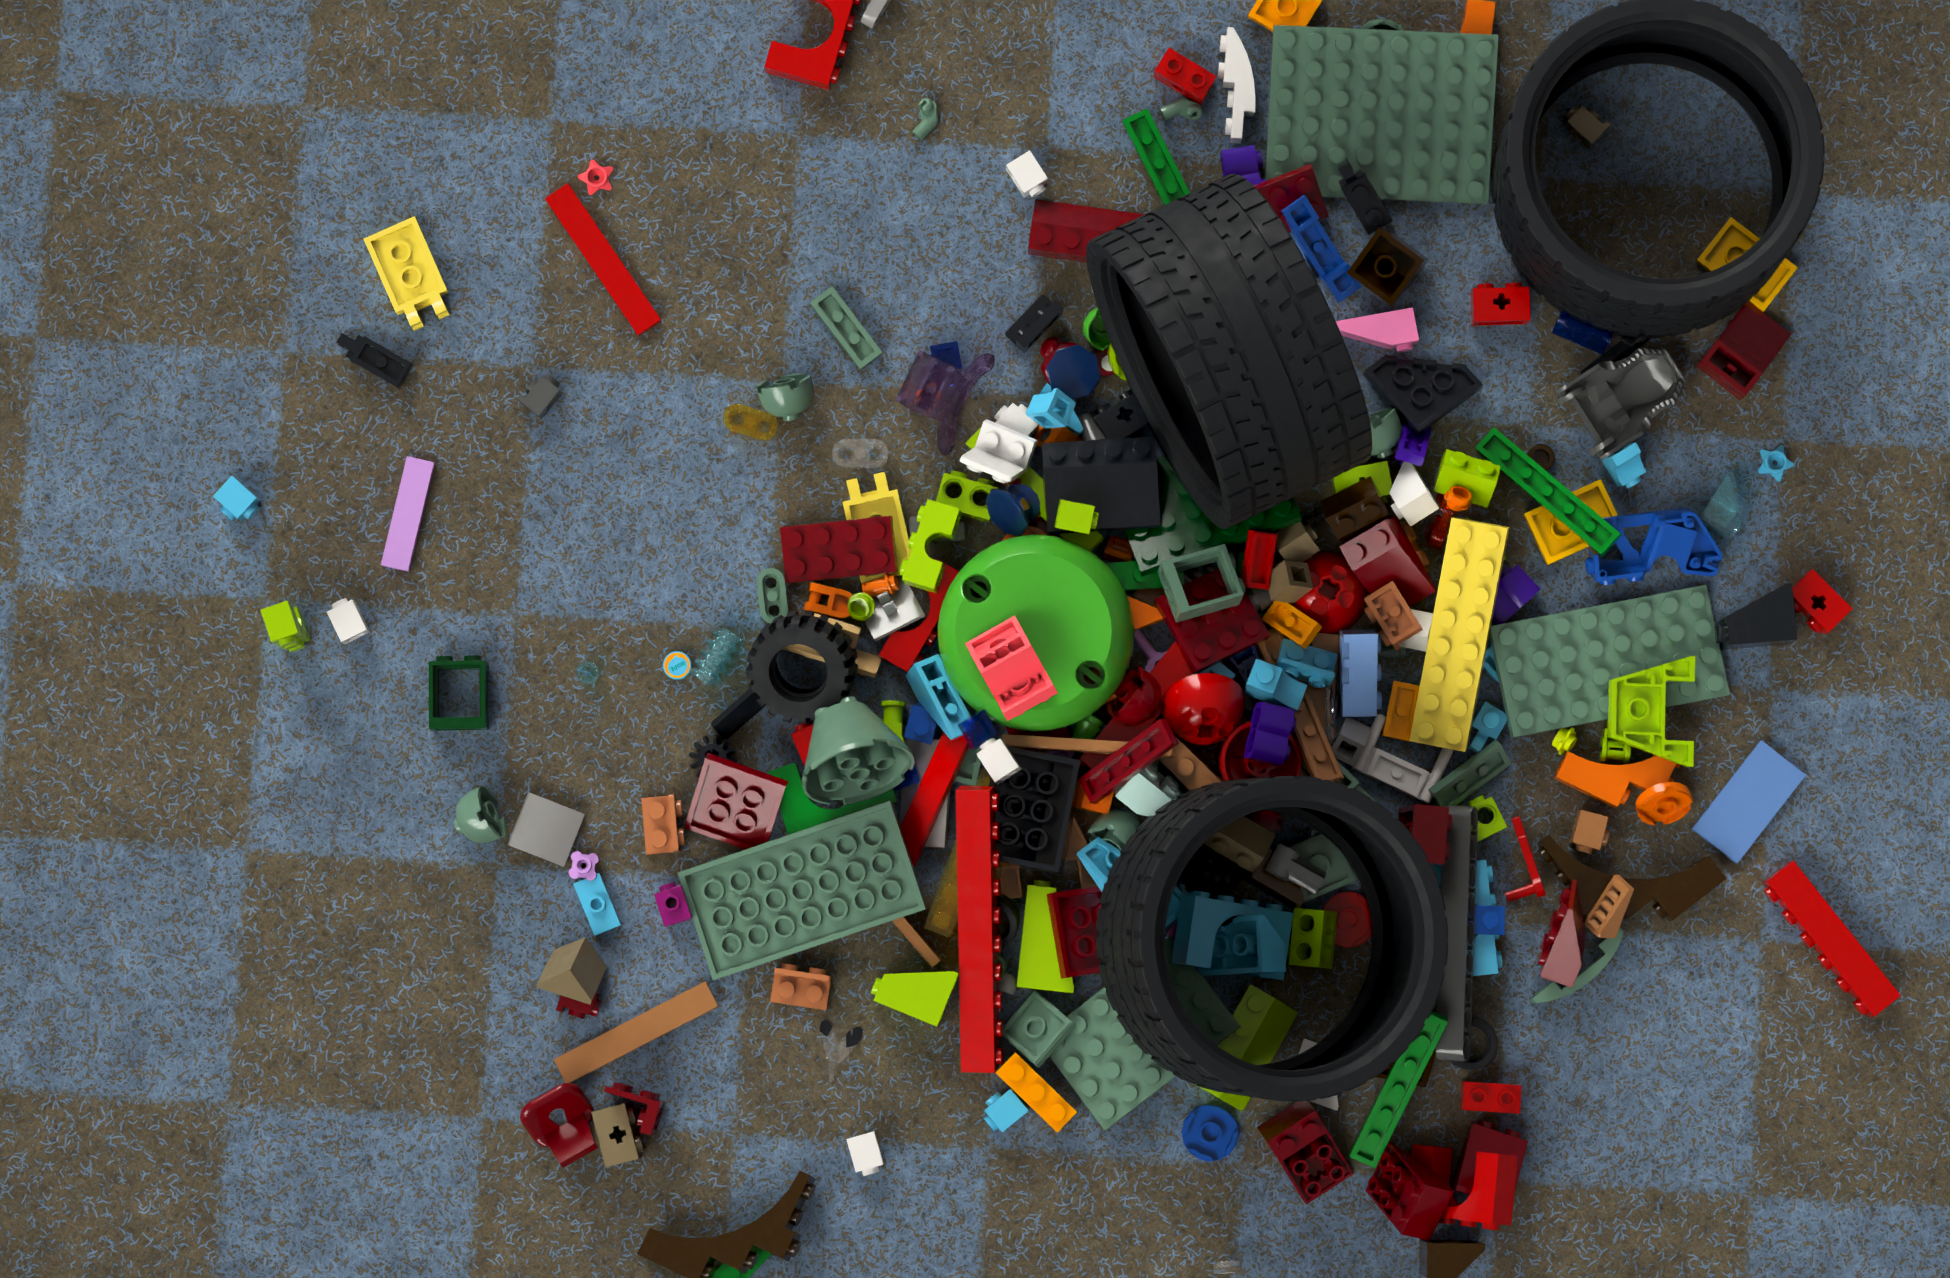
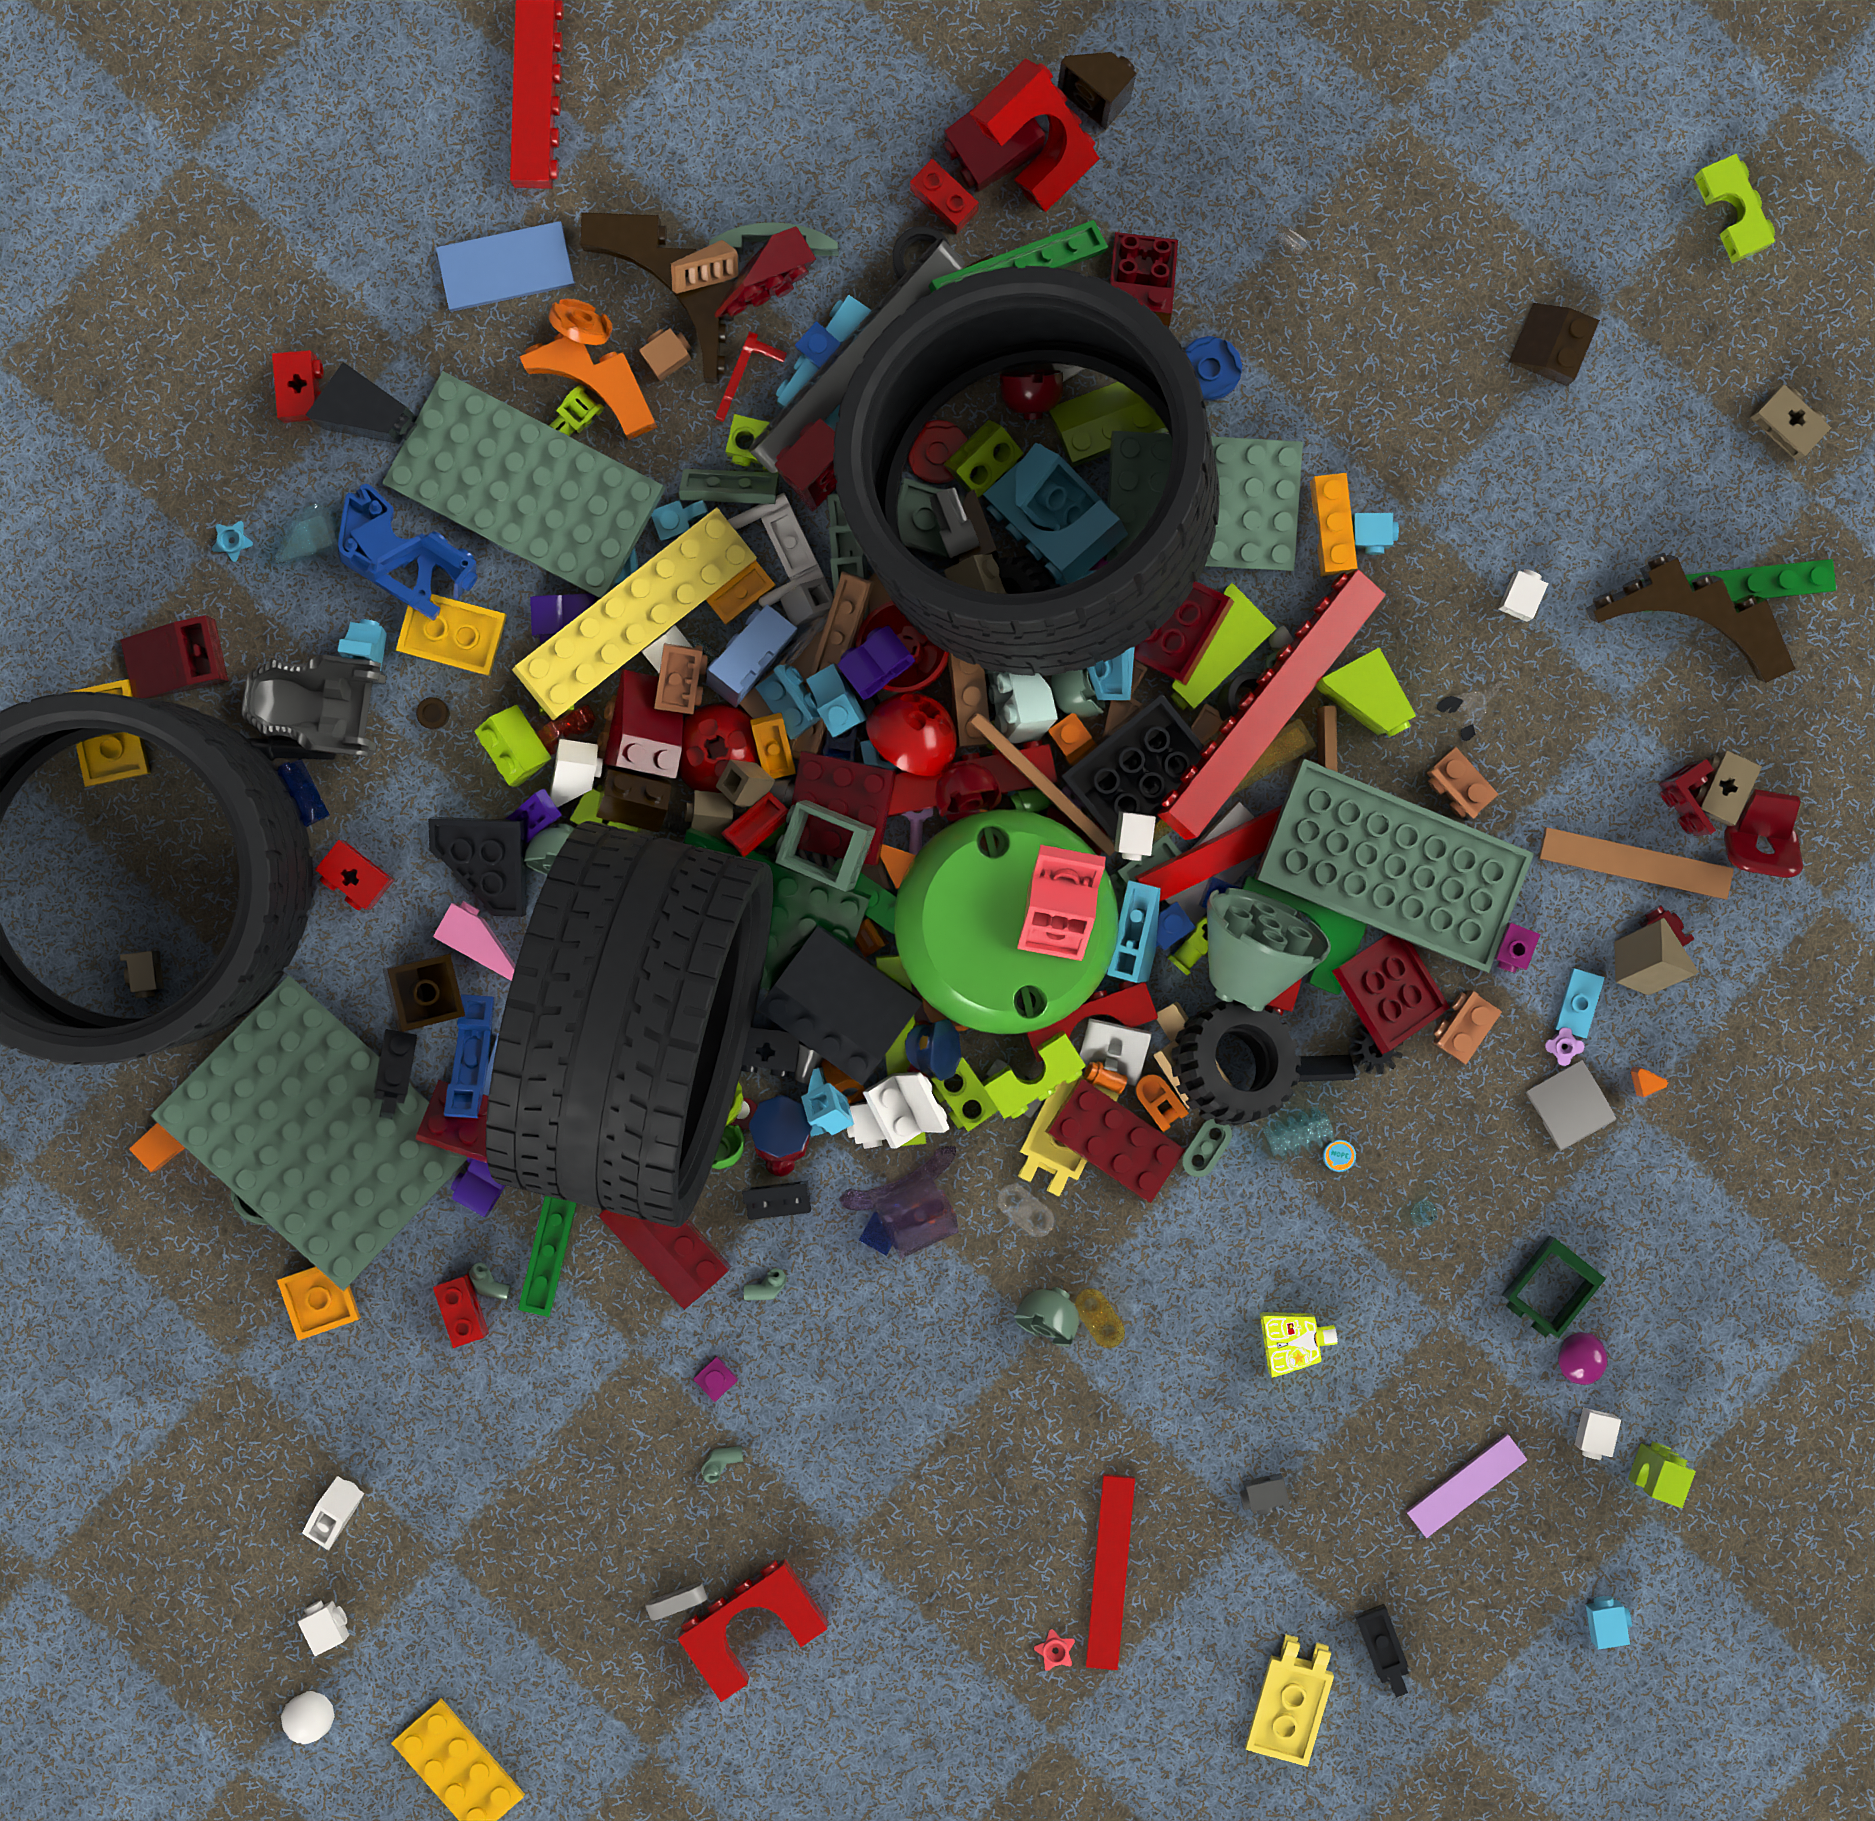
camera: 140 degrees left, 5 degrees up
sand green cylinder [454,786,507,844] -> none
sand green plate [810,286,883,371] -> none
lime plate [847,592,875,621] -> none
clear blue plate [958,710,998,749] -> none
sand green tile [1002,990,1076,1068] -> none
white brick [1006,150,1048,198] -> none
lime brick [1054,499,1099,534] -> none
dark red plate [1079,719,1179,804] -> none
white slope [1218,27,1255,144] -> none
dark red slope [1365,1142,1454,1241] -> none
orange plate [1444,486,1472,511] -> none
green plate [1475,427,1621,557] -> none
neon yellow plate [1552,727,1577,755] -> none
lime wing [1608,656,1695,767] -> none
none -> magenta plate [693,1356,739,1402]
none -> sand green arm [744,1268,787,1301]
none -> dark red cylinder [1000,369,1063,420]
none -> neon yellow torso [1260,1312,1337,1377]
none -> magenta hair [1558,1332,1608,1385]
none -> orange slope [1631,1066,1669,1097]

